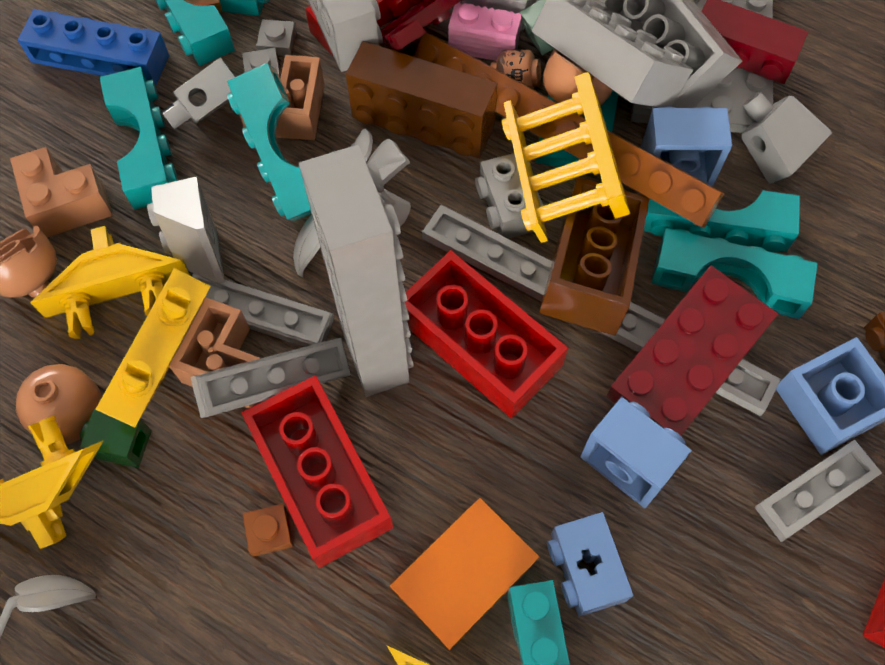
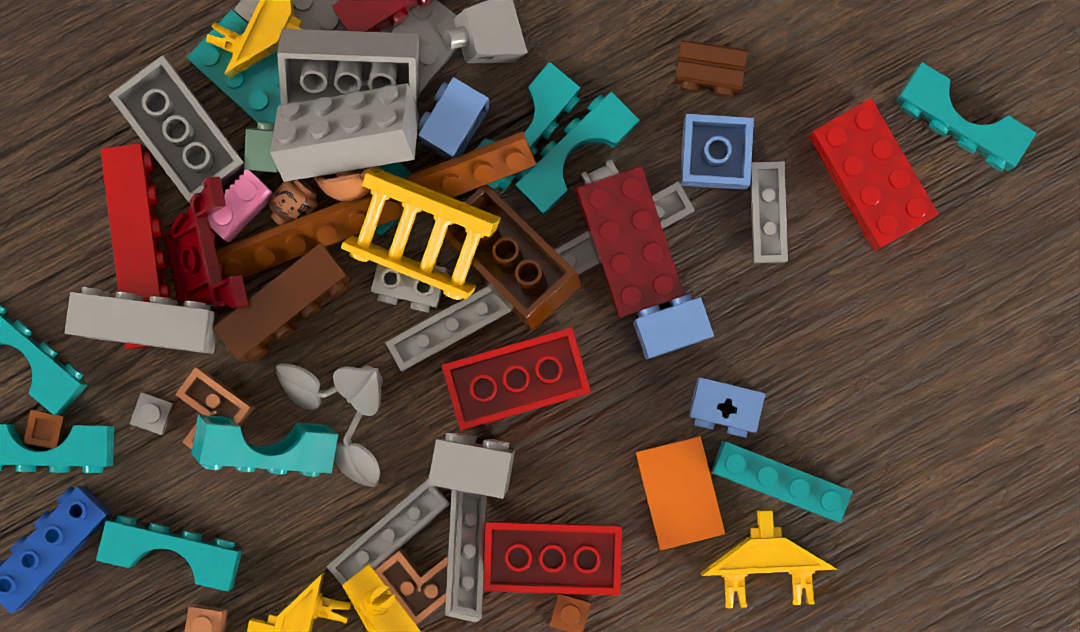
camera: 60 degrees left, 20 degrees up
light grey slope [147,176,225,283] -> none
light grey torso [161,57,235,129] -> none
light grey plate [256,19,296,56] -> none

